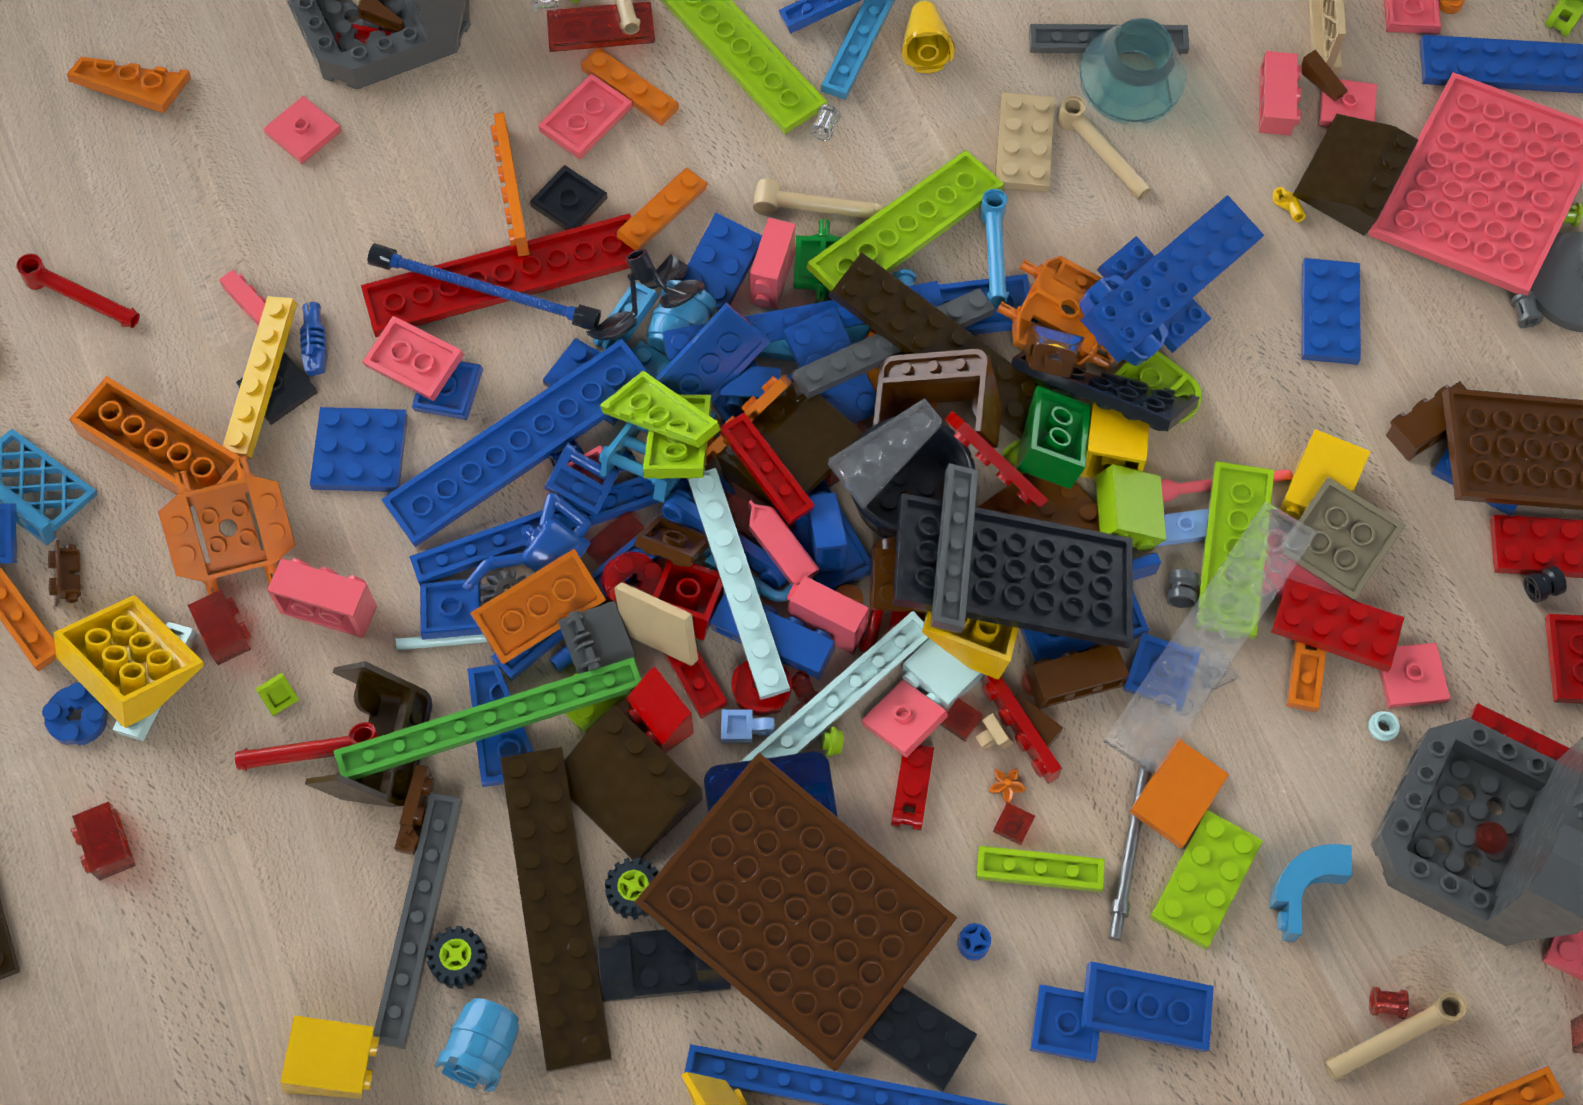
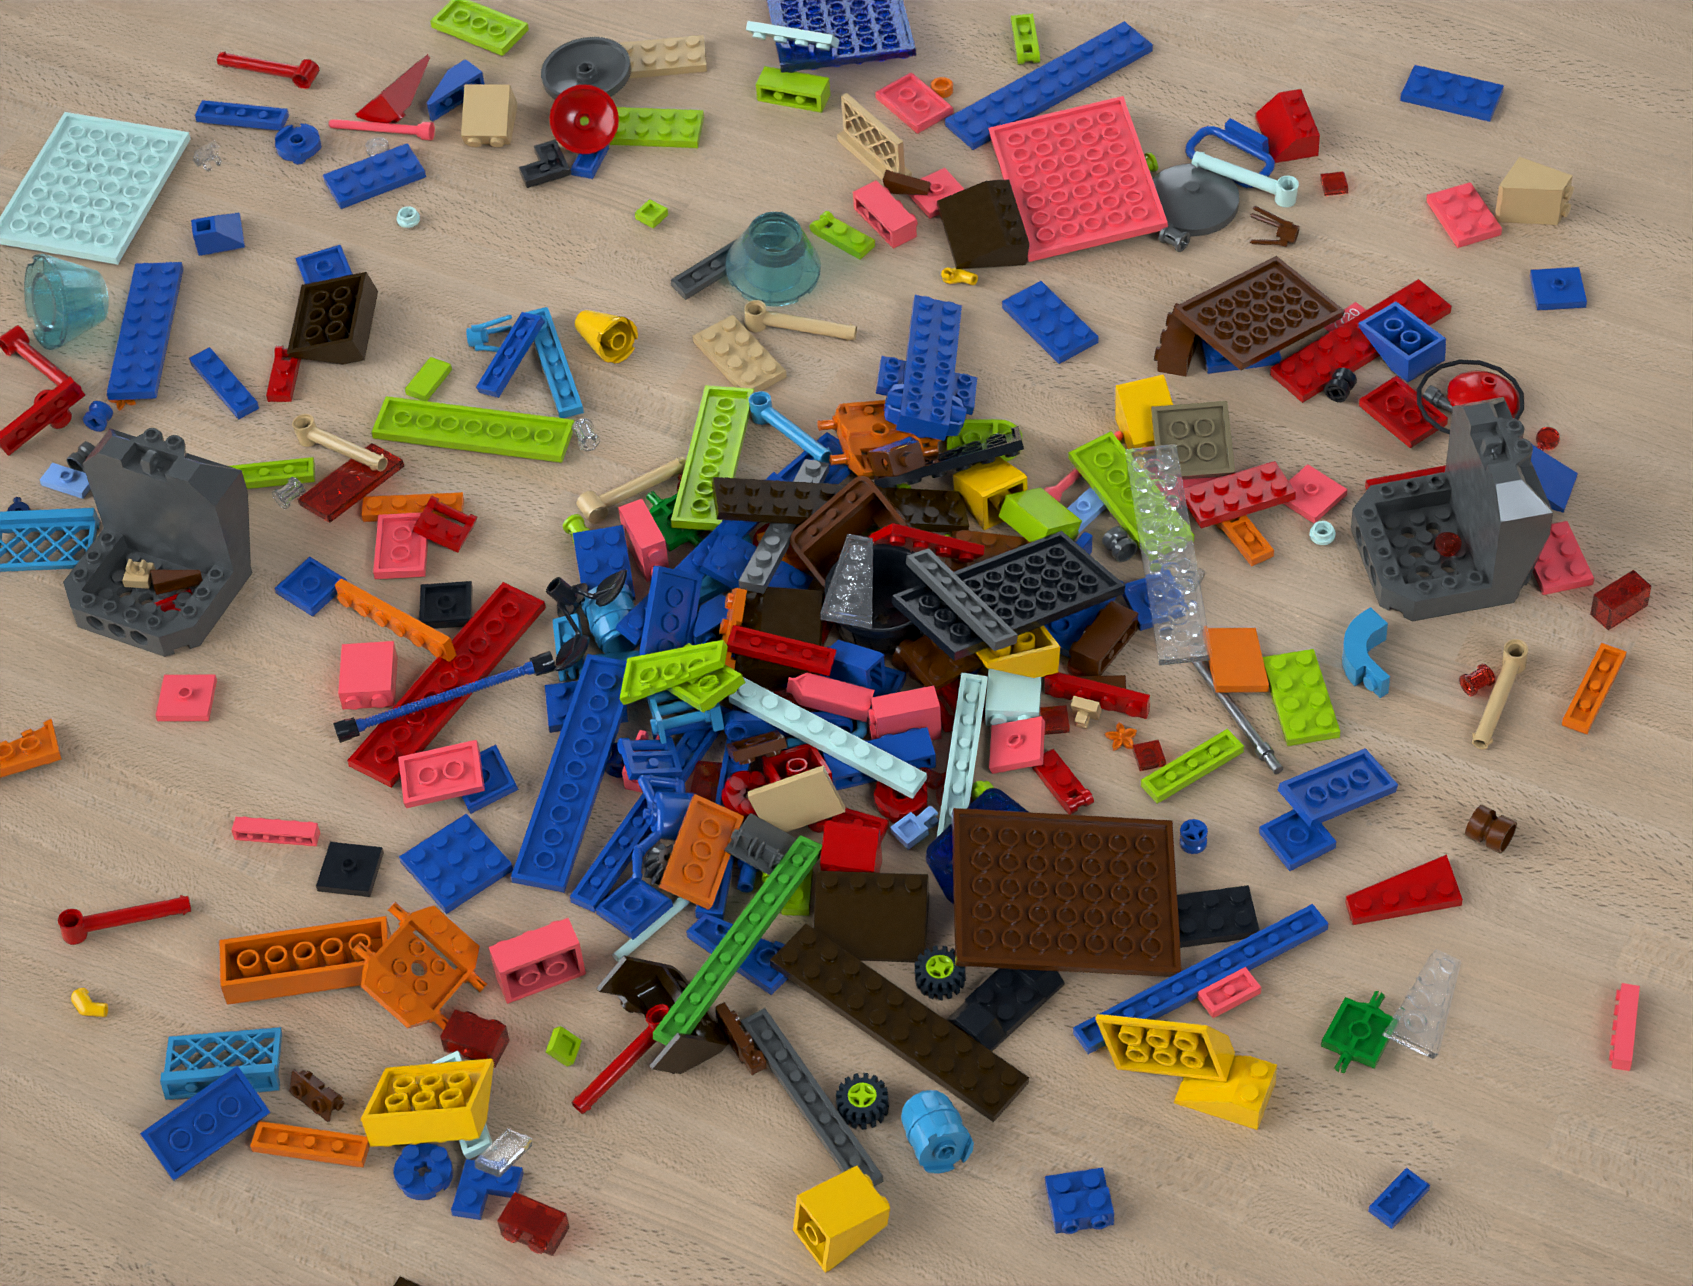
camera: 35 degrees left, 15 degrees down
yellow plate [223,296,298,459] -> none
blue hinge [300,302,327,377] -> none
orange plate [617,167,707,250] -> none
green slope [1016,386,1091,489] -> none
none -> blue tile [275,557,347,617]
none -> coral brick [338,641,398,710]
none -> red plate [412,496,478,553]
none -> blue plate [451,1159,524,1220]
none -> clear tile [475,1129,532,1178]
none -> lime bush [562,514,591,544]
none -> lime plate [809,211,875,260]

